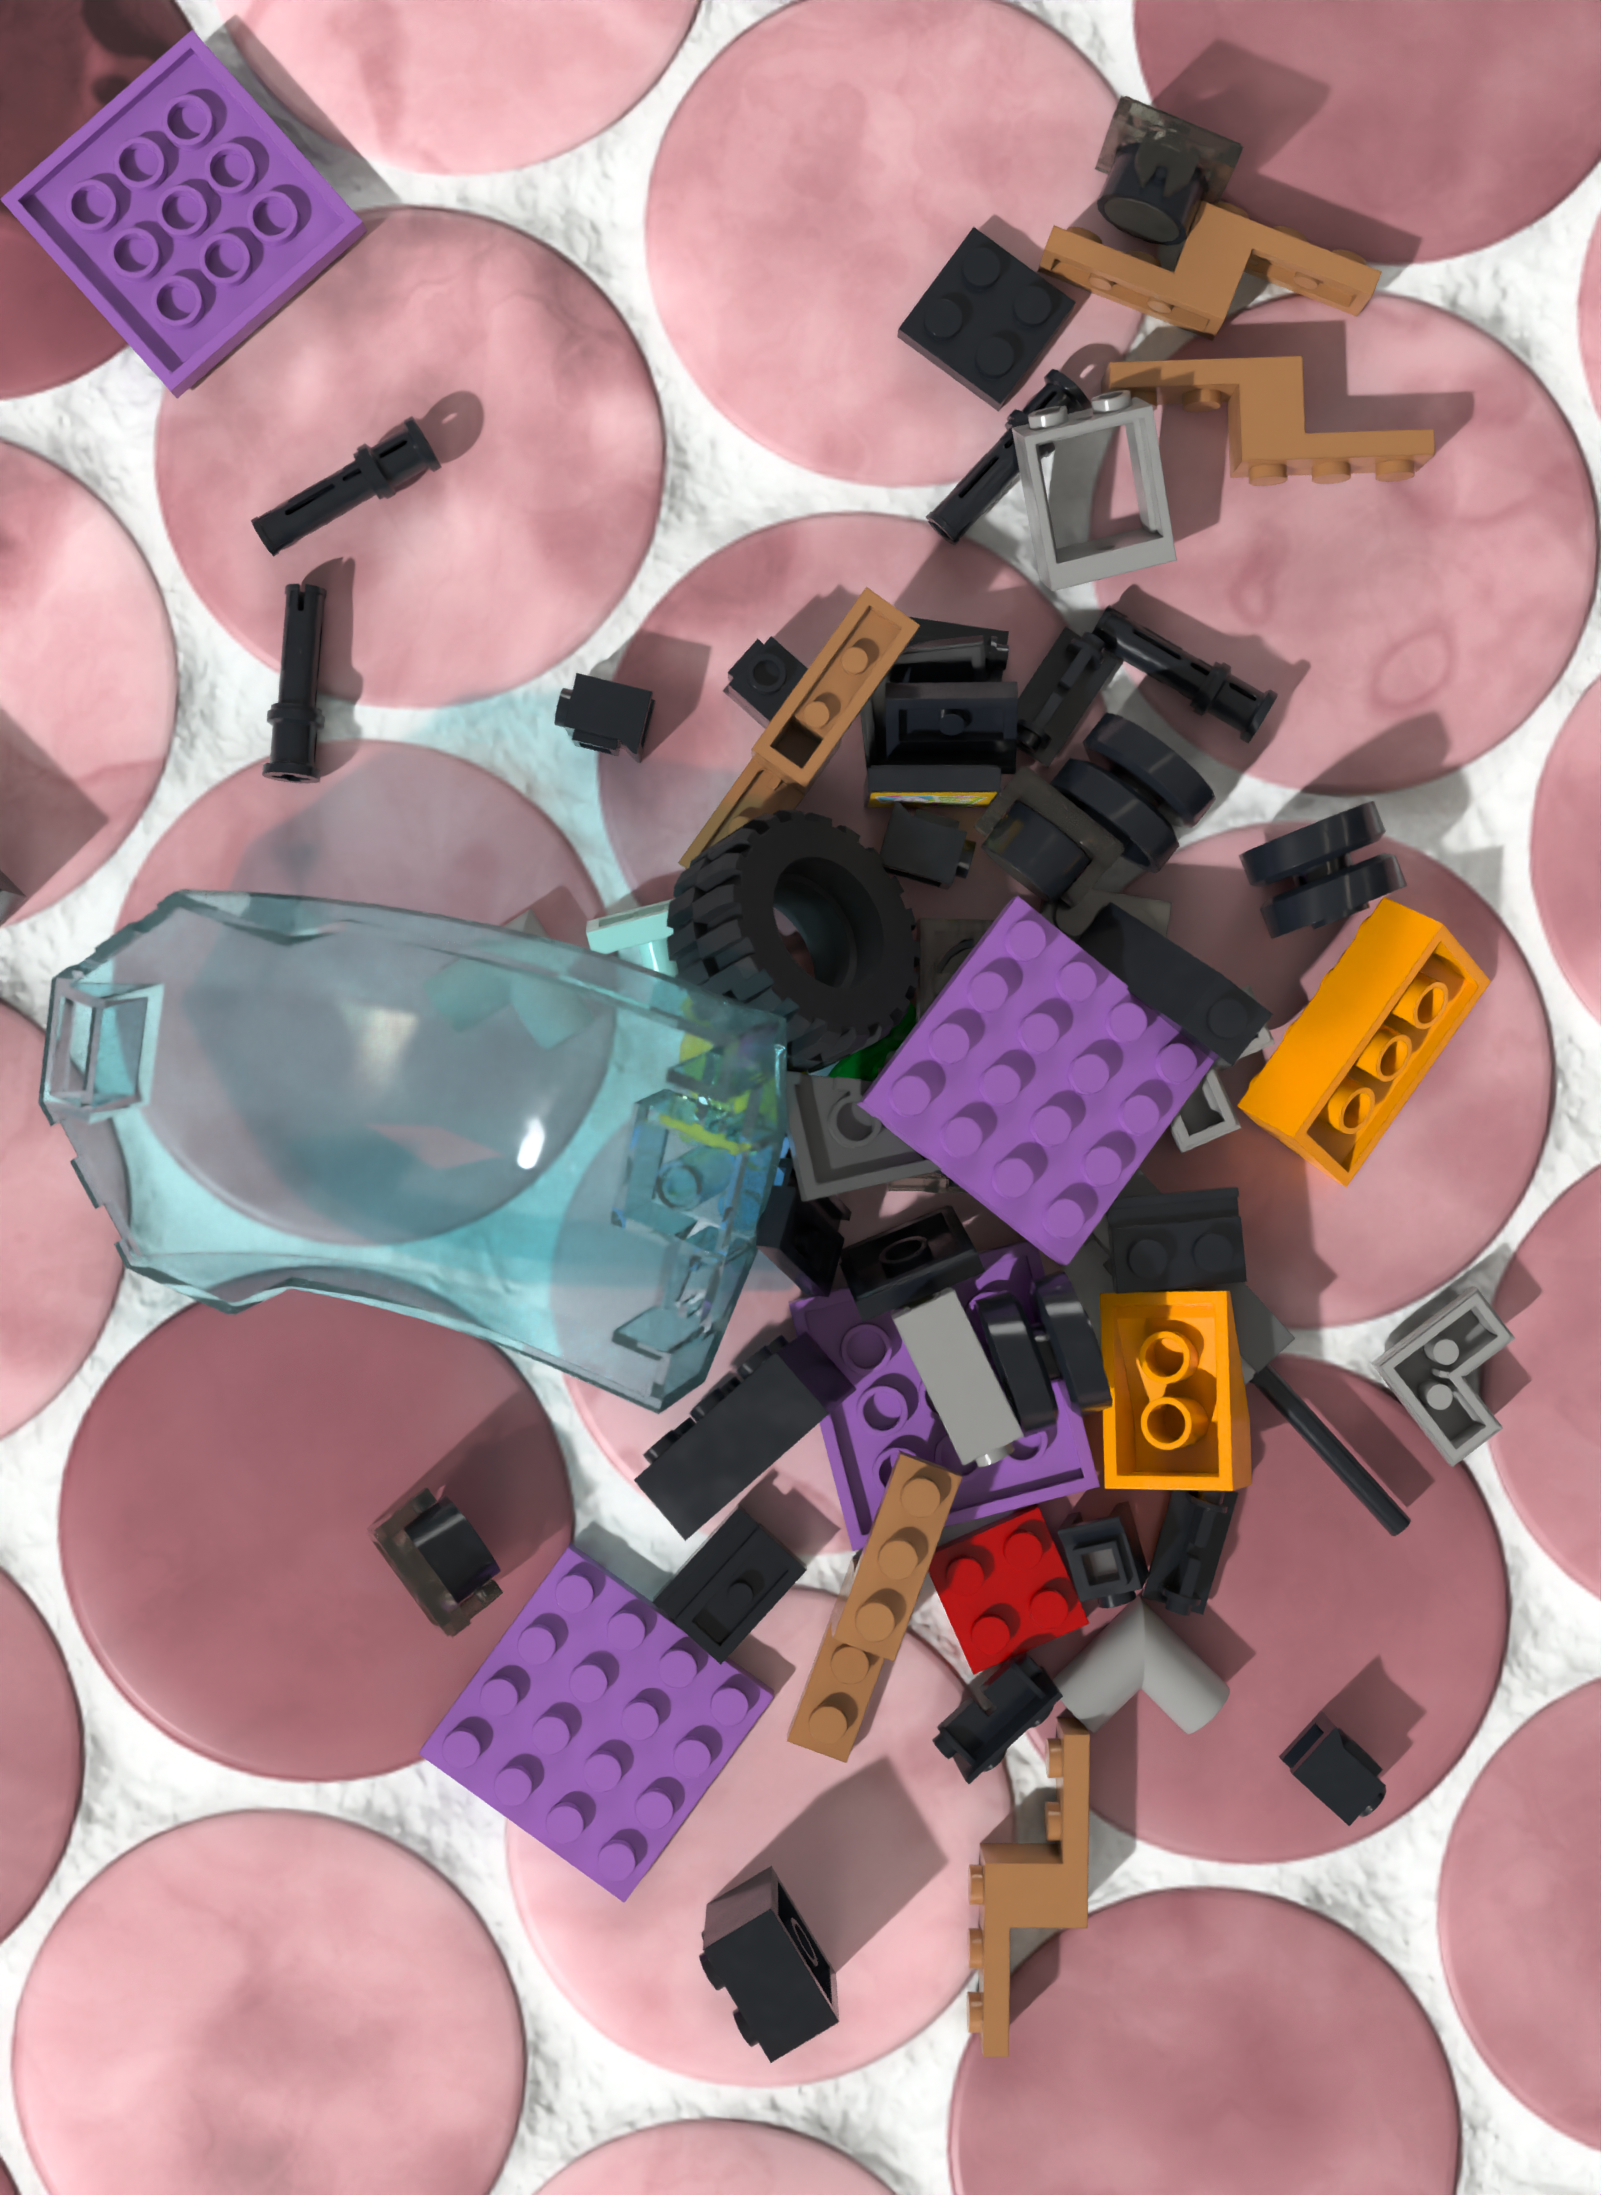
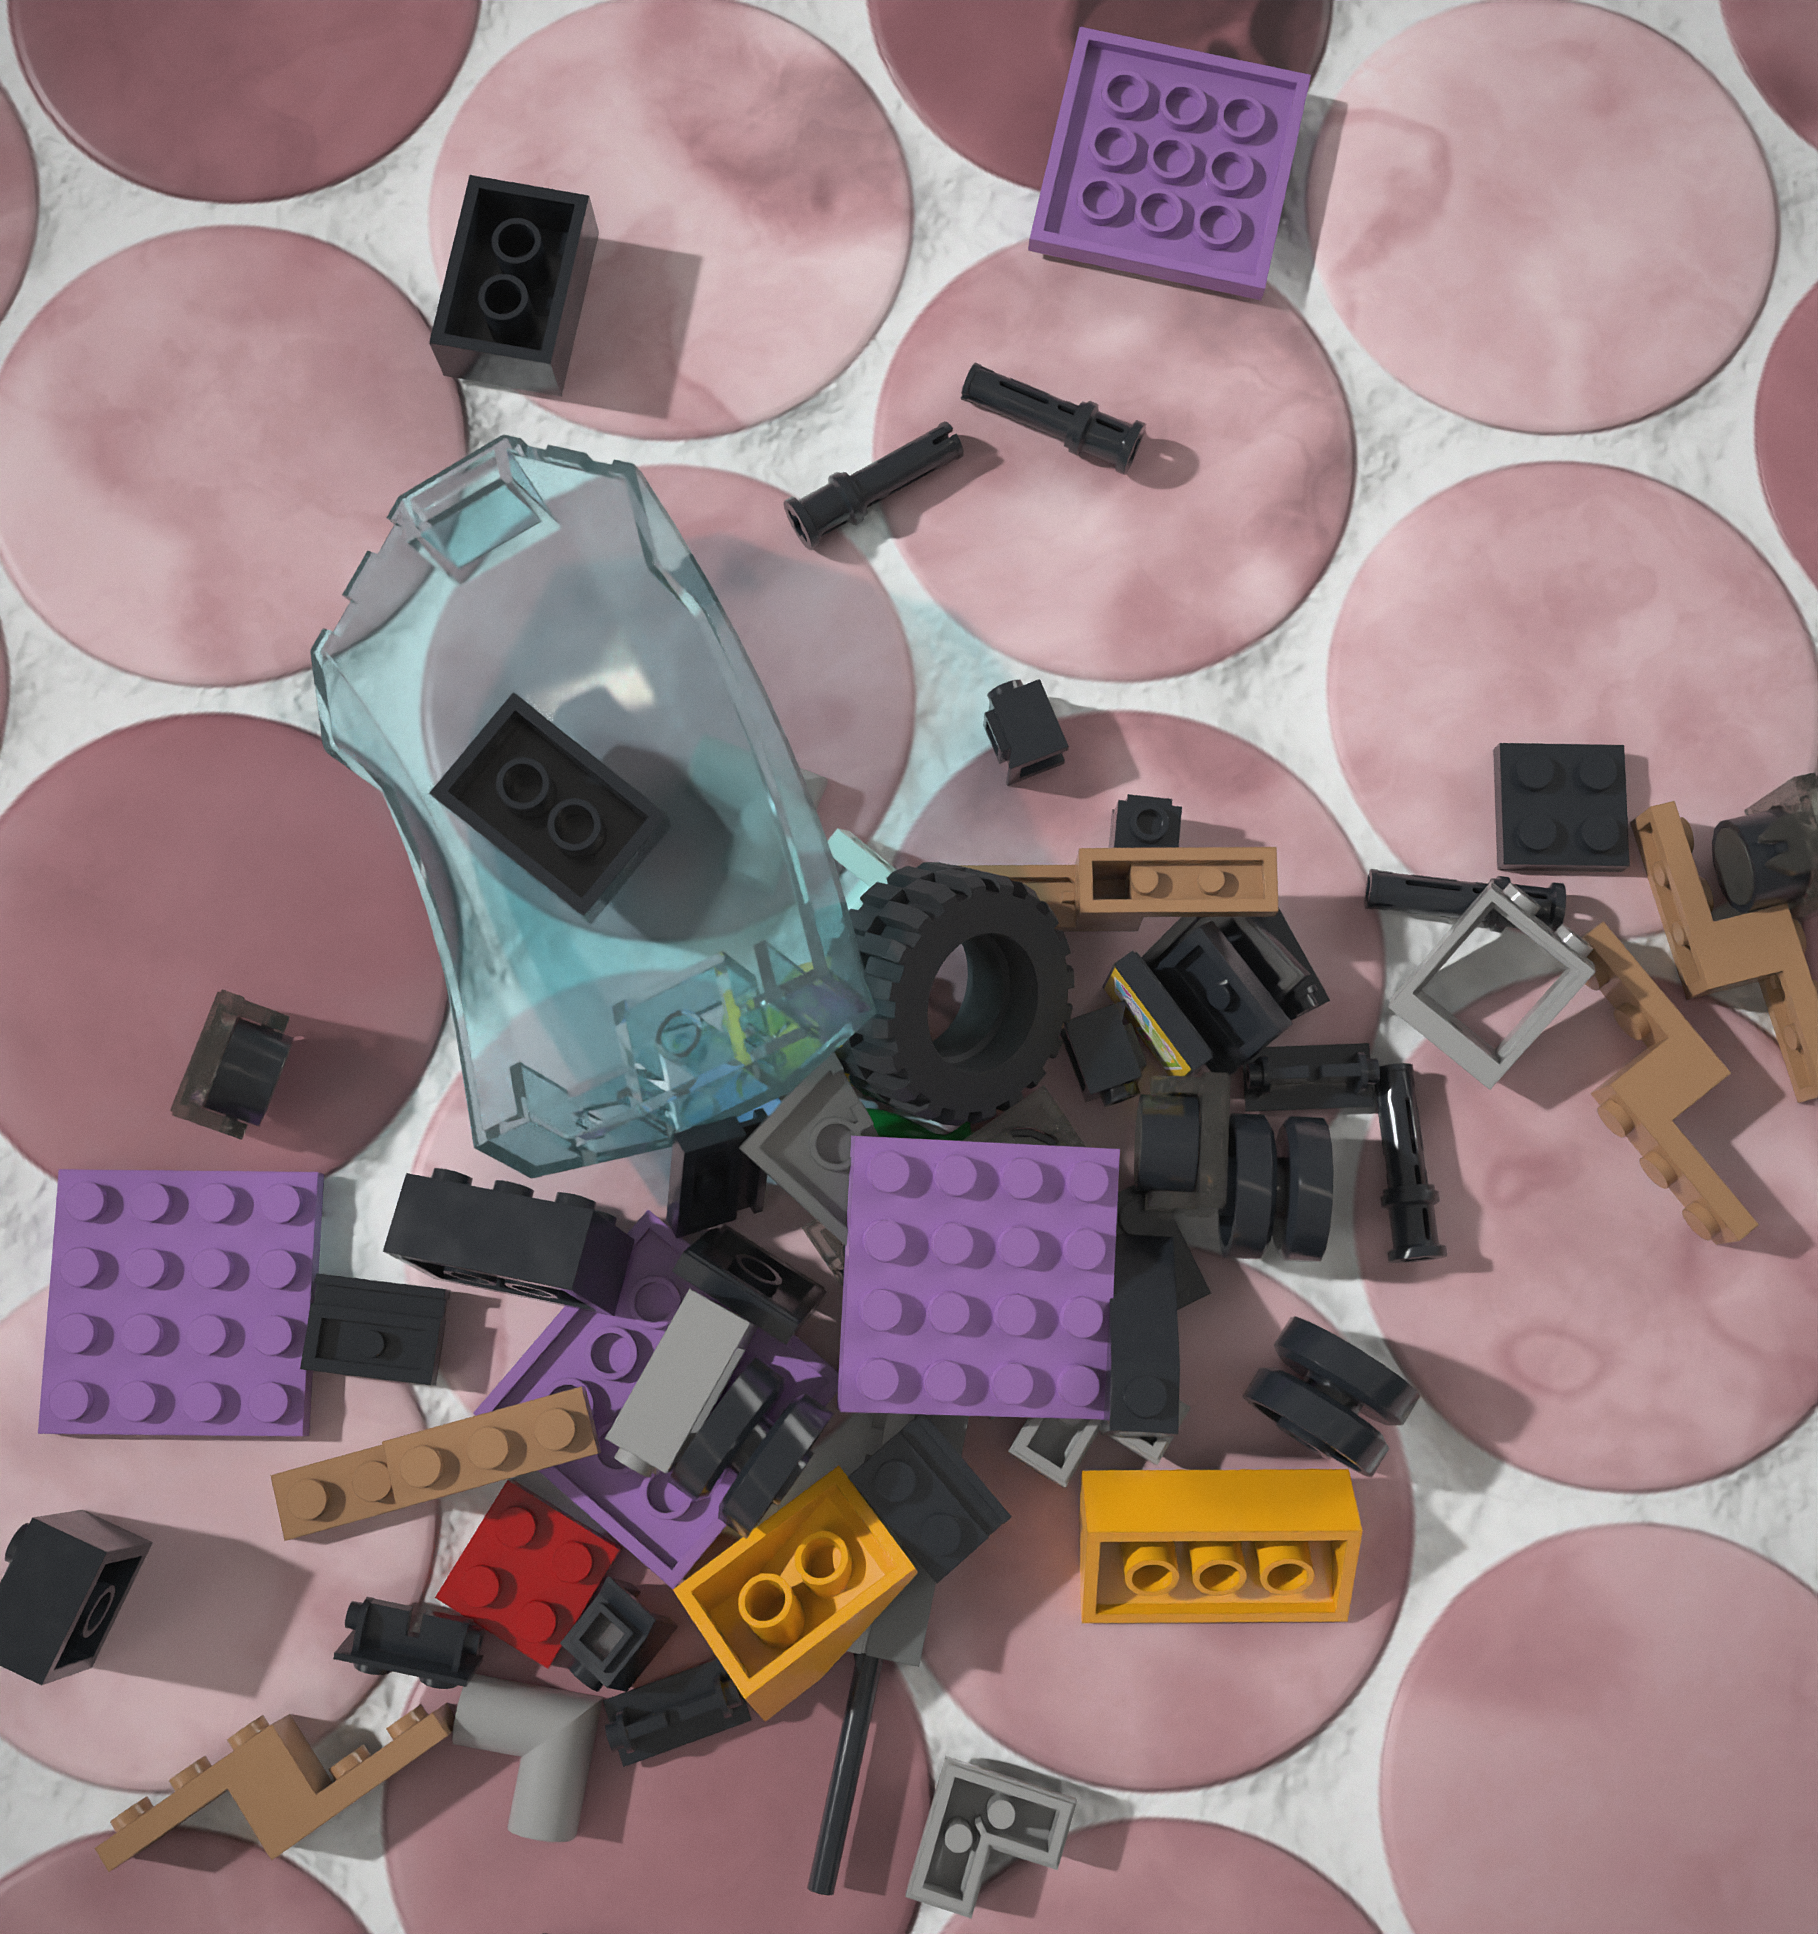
camera: 55 degrees right, 10 degrees down
none -> black brick [429,692,672,925]

